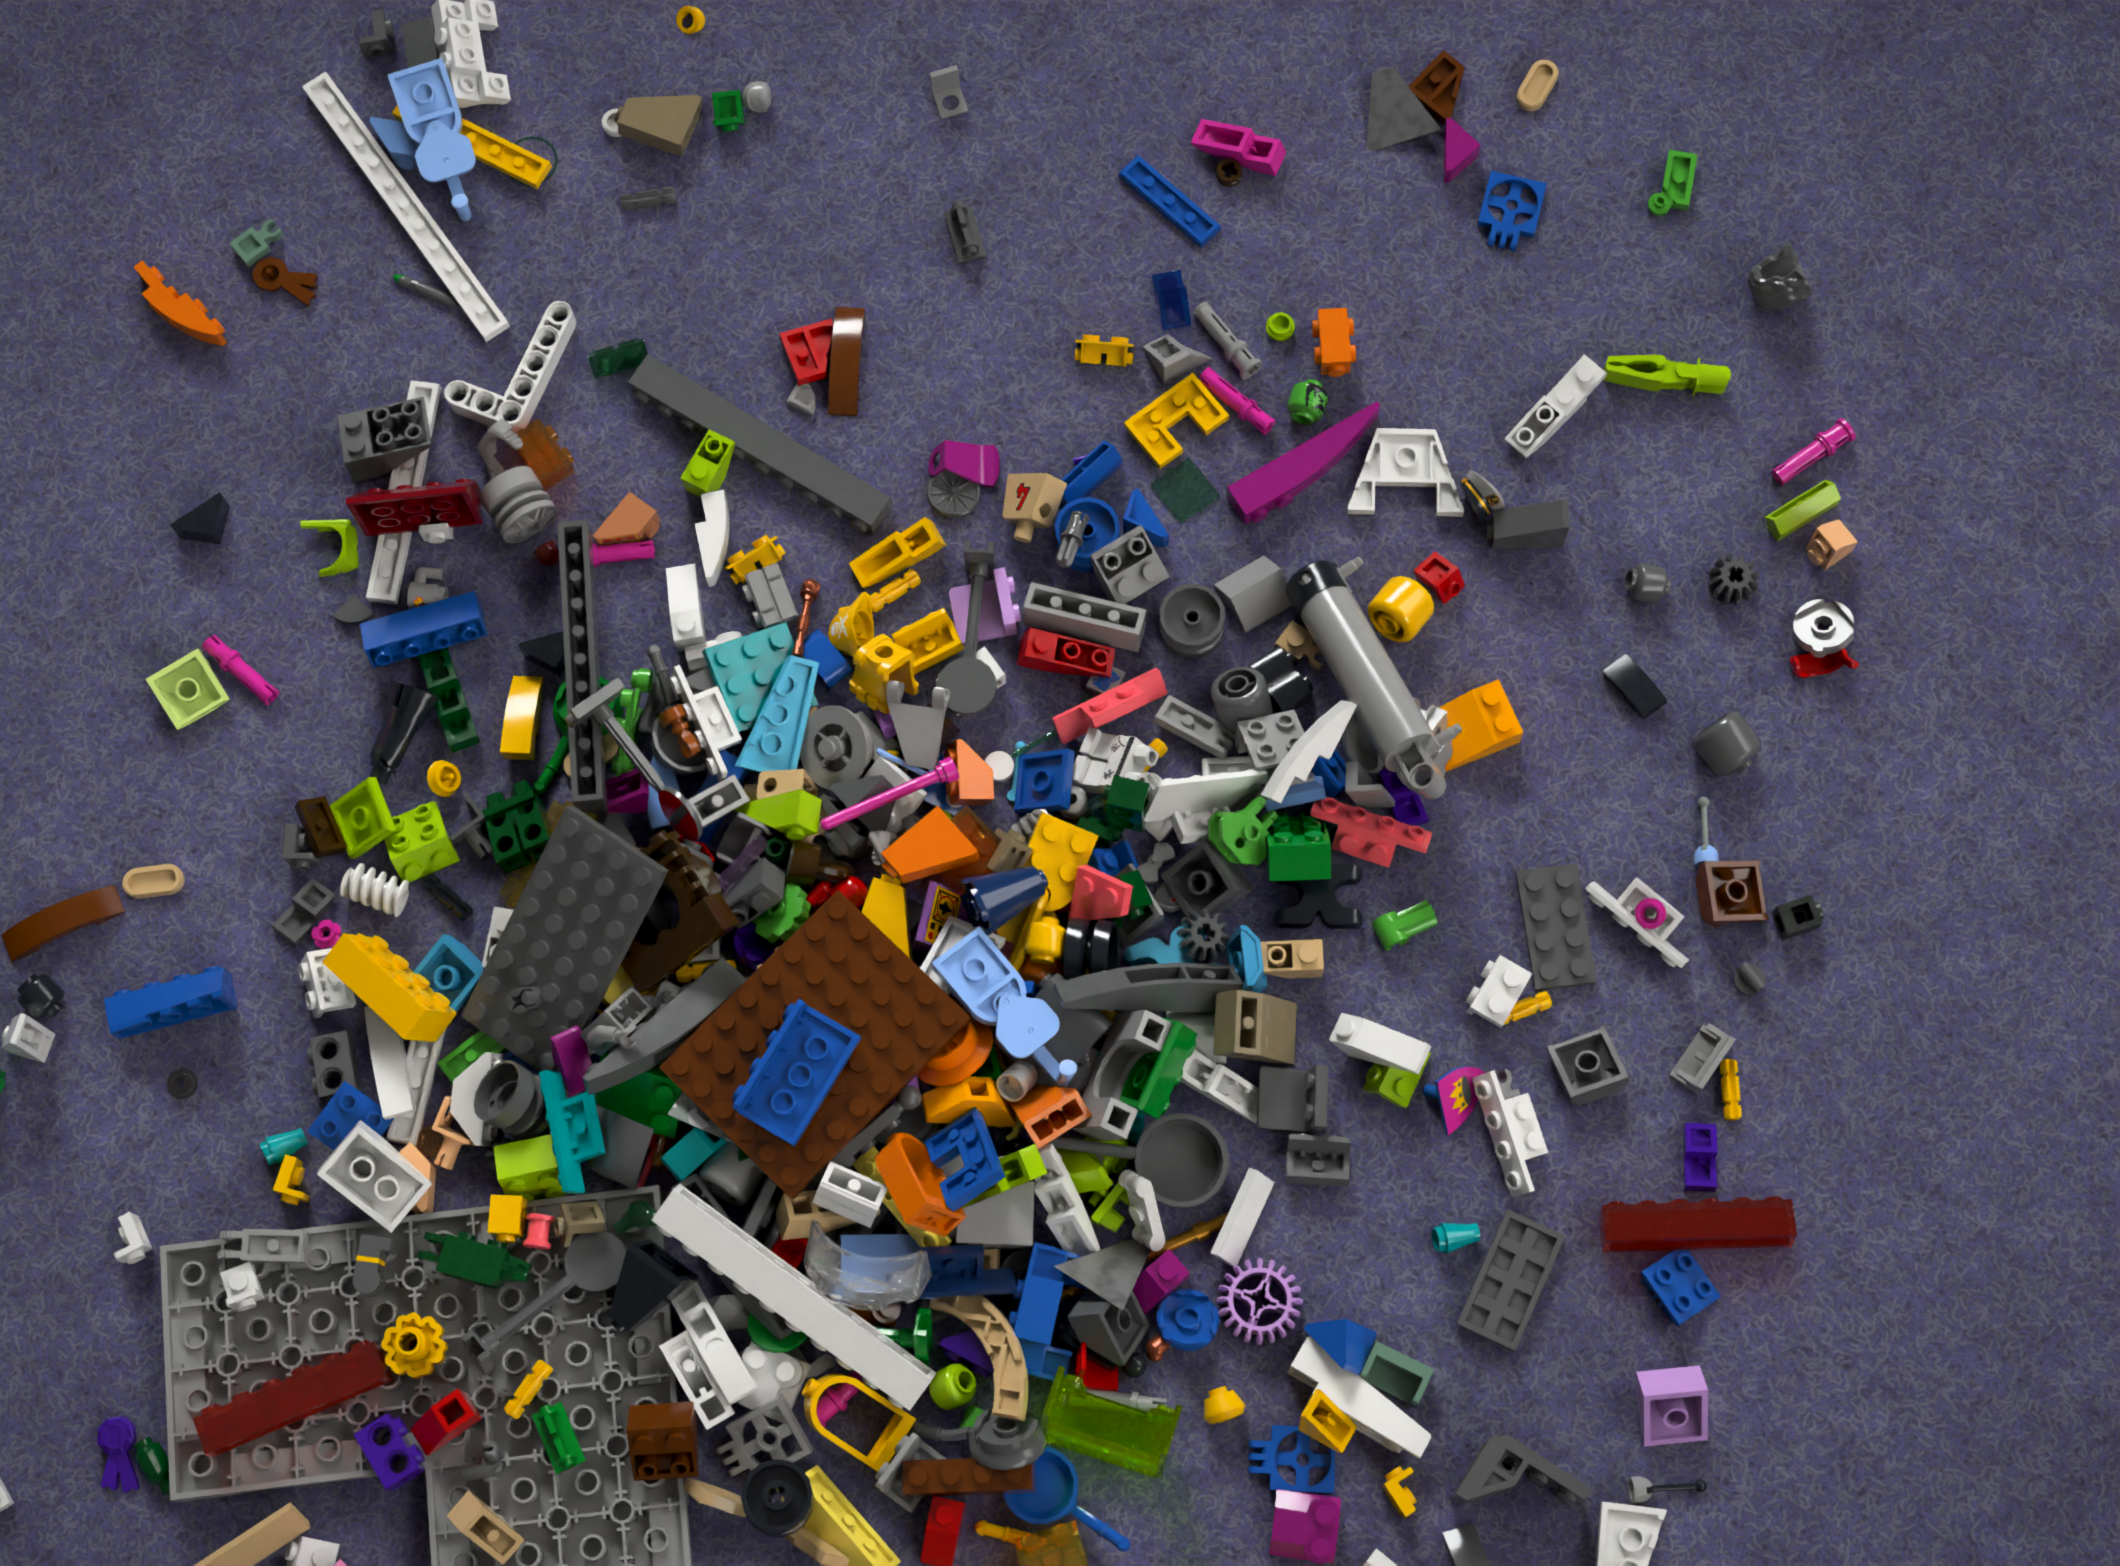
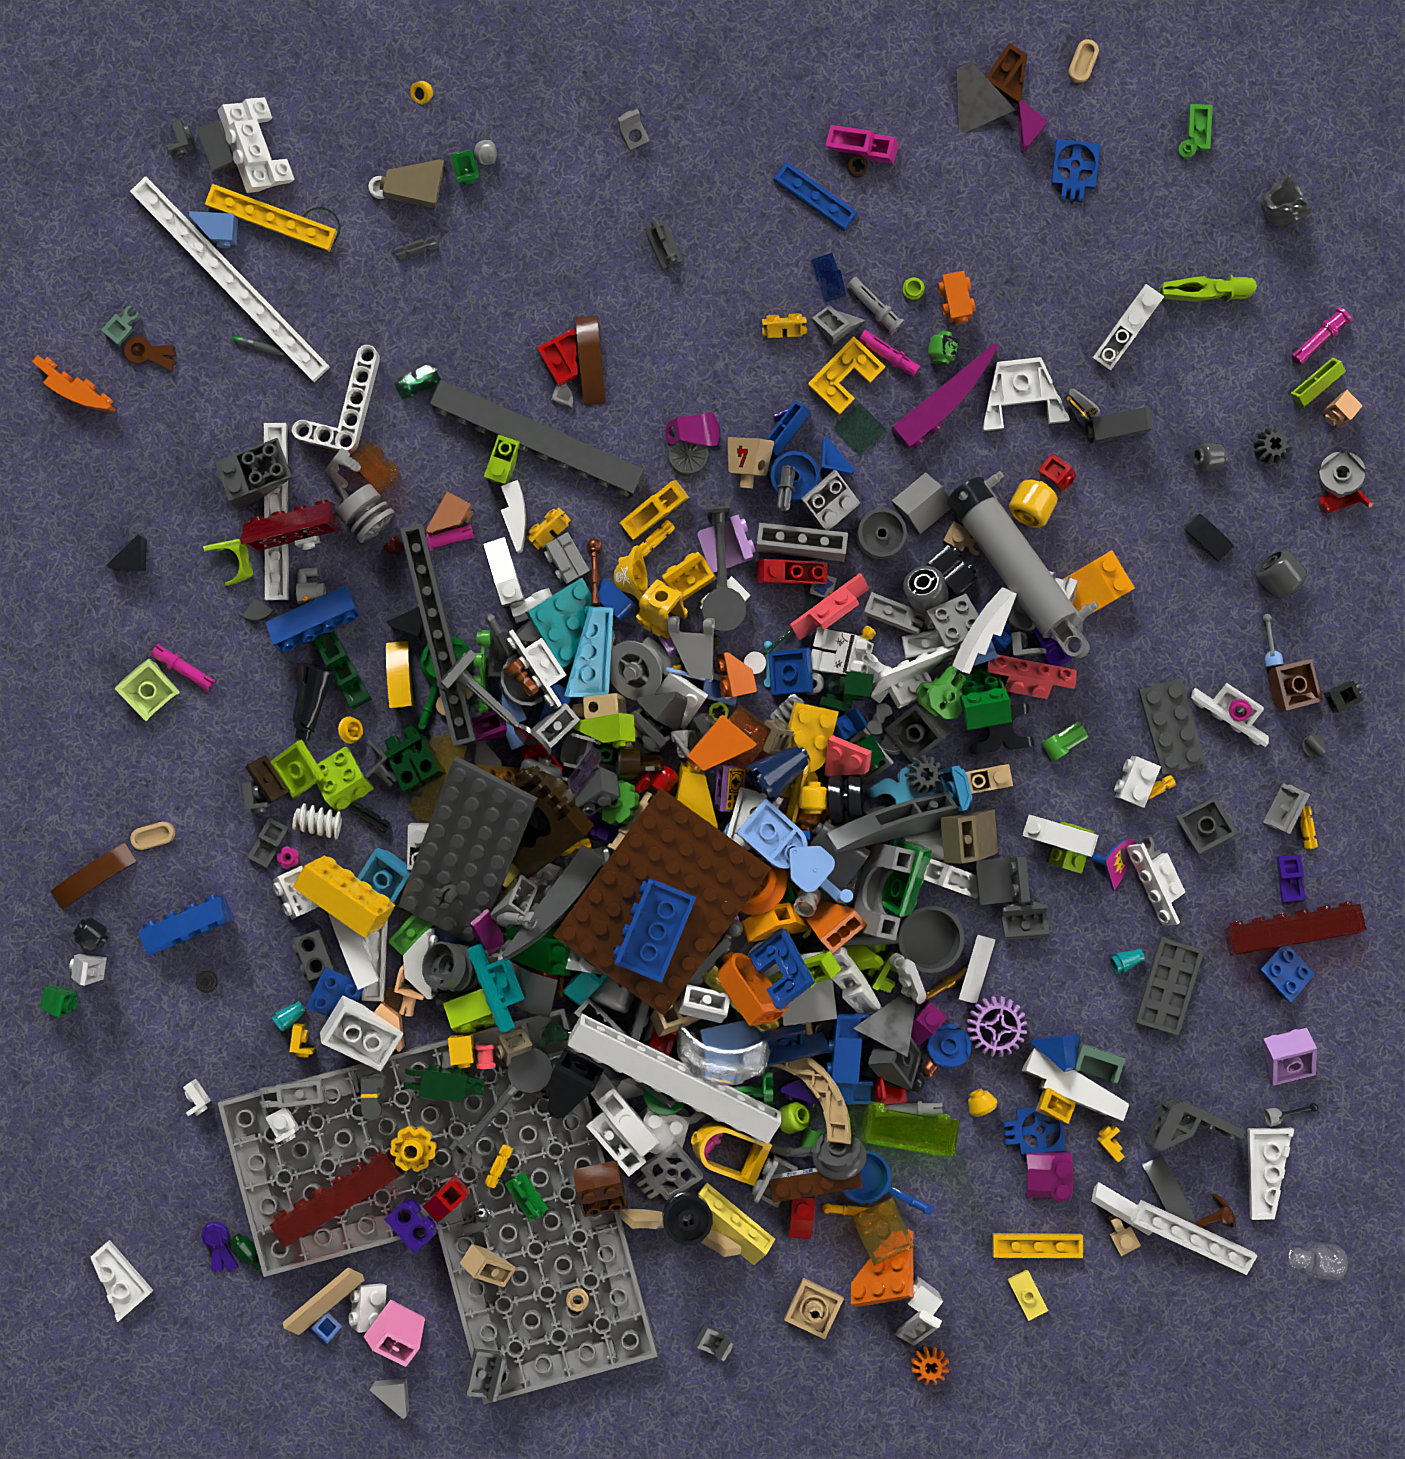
camera: 15 degrees left, 15 degrees up
light blue plate [388,58,476,222] -> none
dark pink piece [820,757,959,830] -> none

